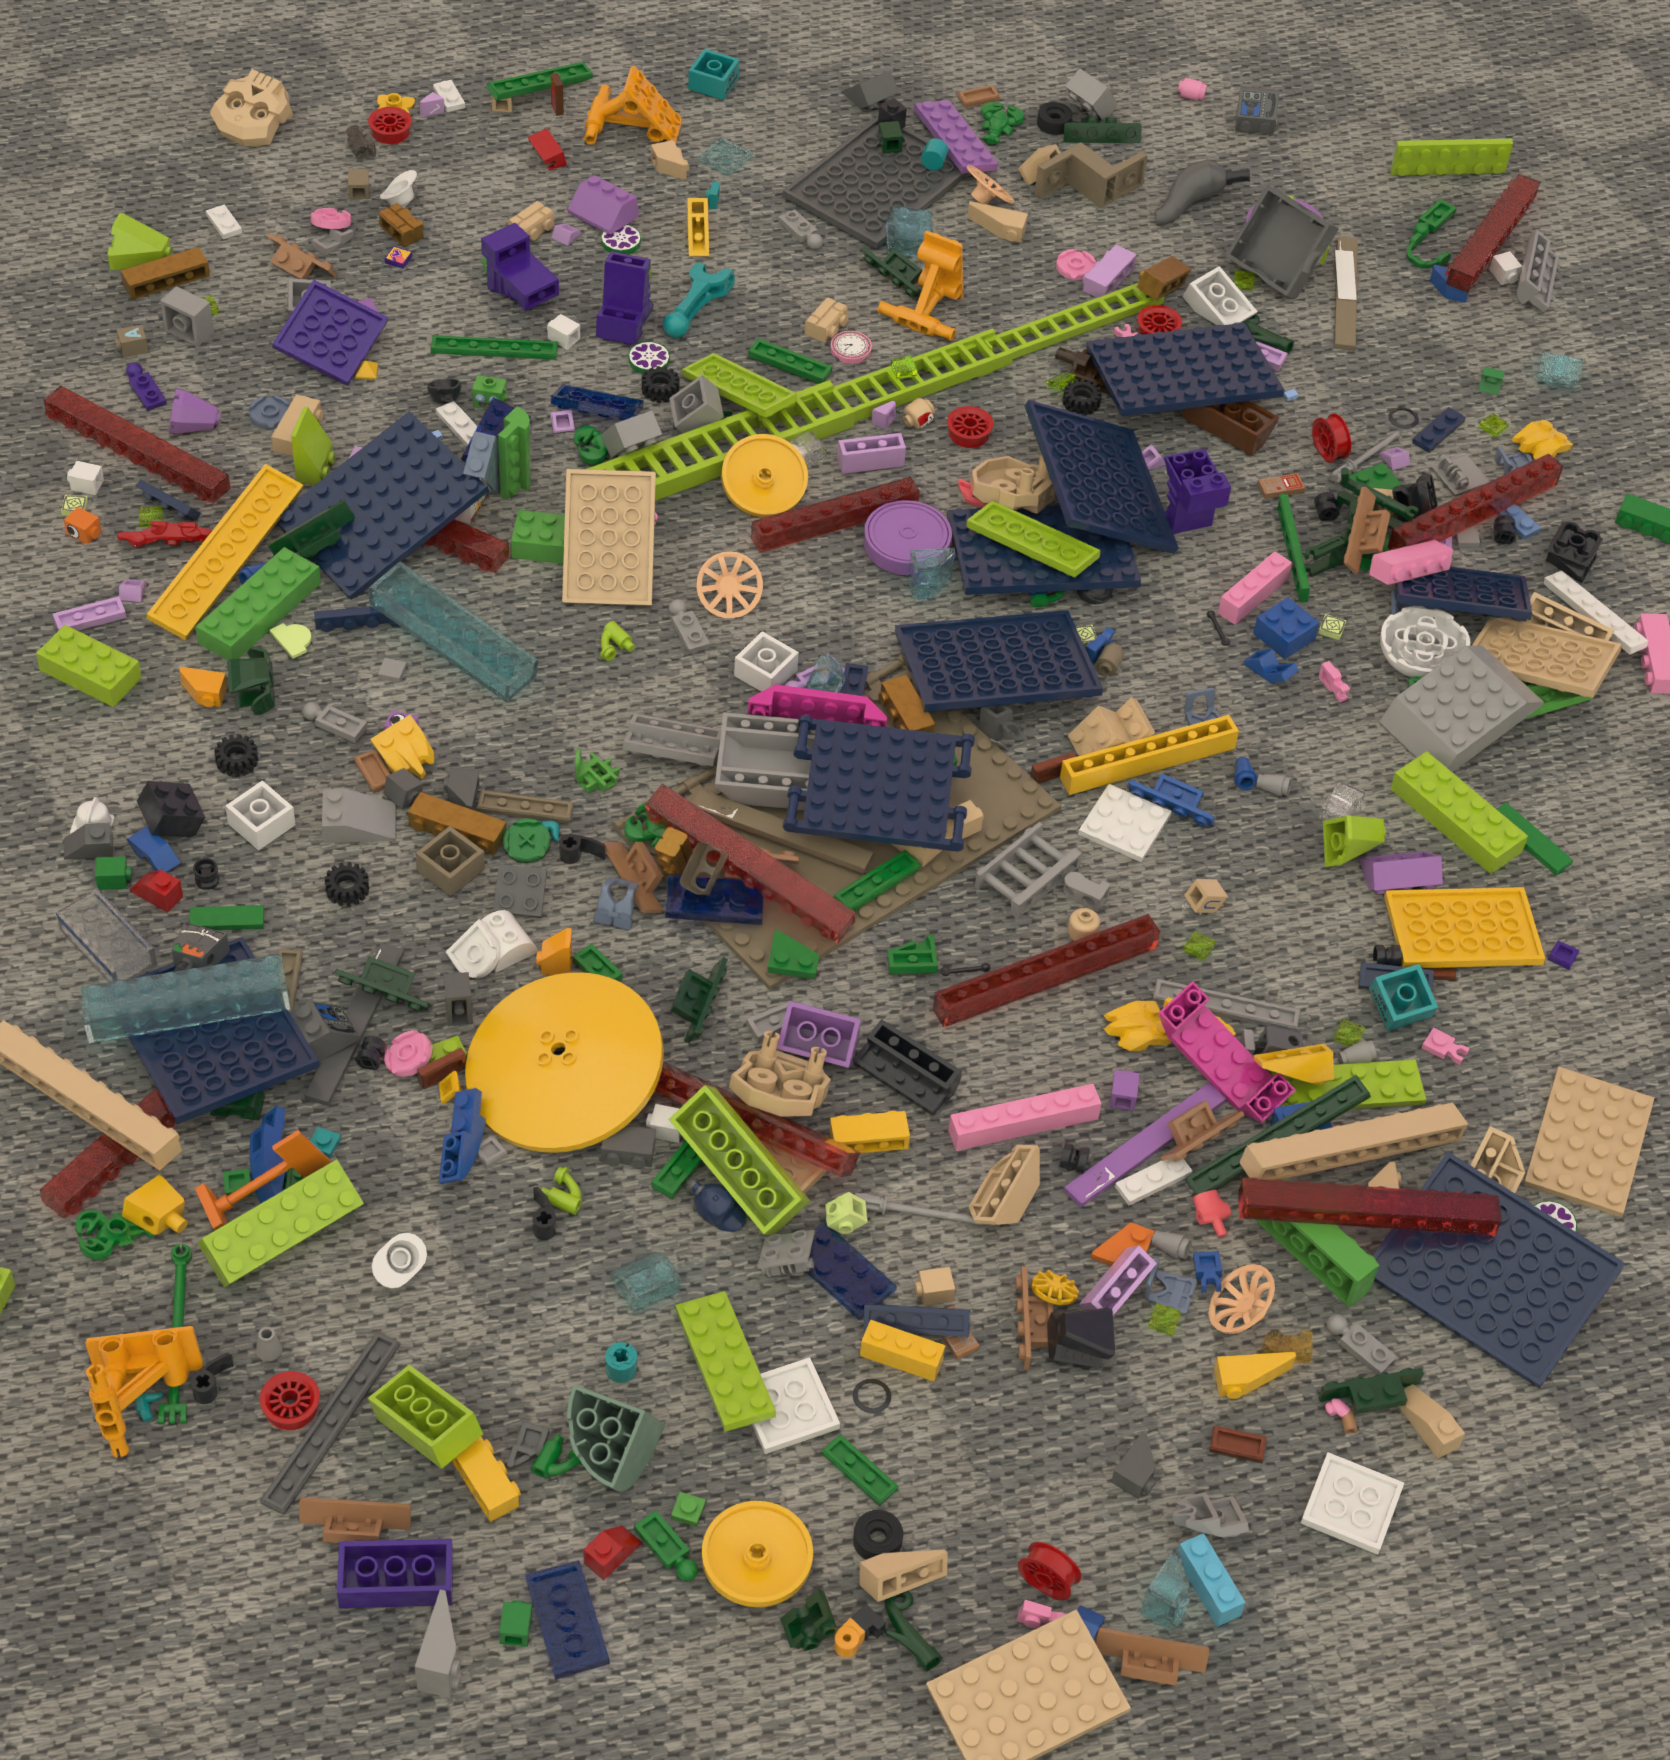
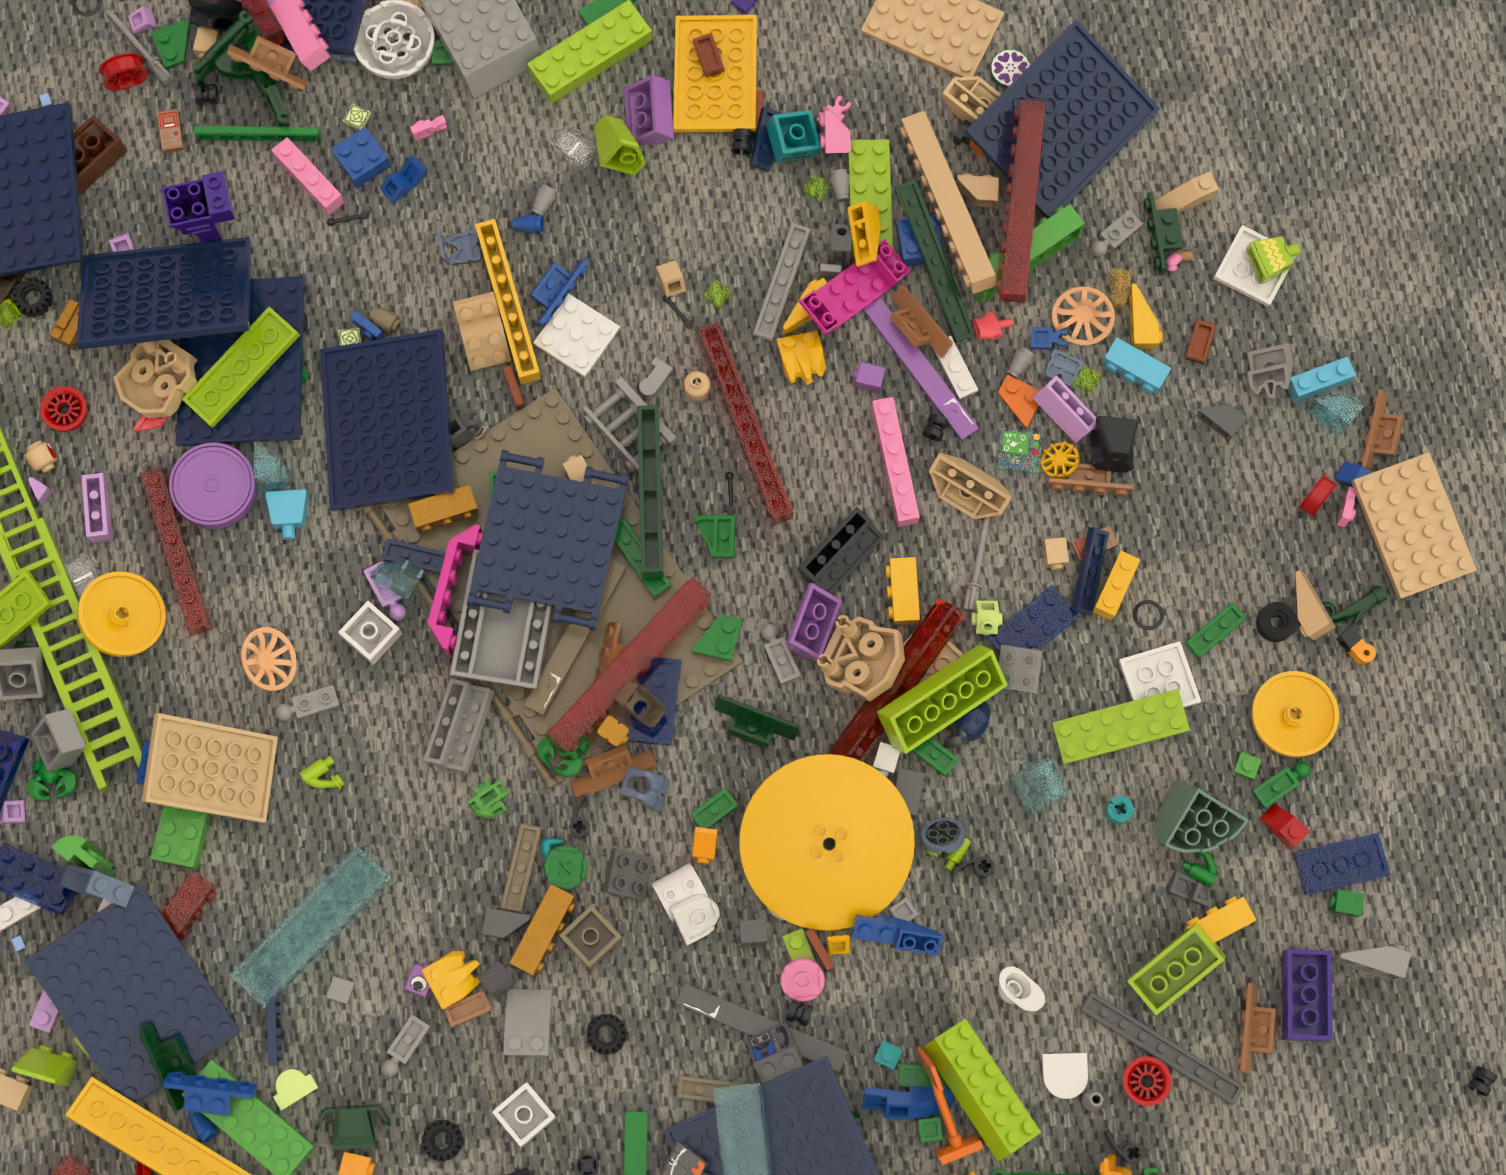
camera: 85 degrees left, 25 degrees up
dark green bracket [334,956,430,1012] -> none
dark green cylinder [780,1589,838,1651] -> none
none -> blue bracket [163,1072,257,1116]
none -> medium azure torso [266,489,309,540]
none -> dark green brick [637,405,664,578]
none -> black hinge [662,295,693,329]
none -> copper tile [693,33,725,78]
none -> bright pink slope [819,107,851,153]
none -> tile [921,818,965,854]
none -> tile [997,428,1043,474]
none -> white tile [1042,1053,1088,1099]
none -> medium azure brick [1102,337,1171,394]
none -> lime torso [1246,237,1300,285]

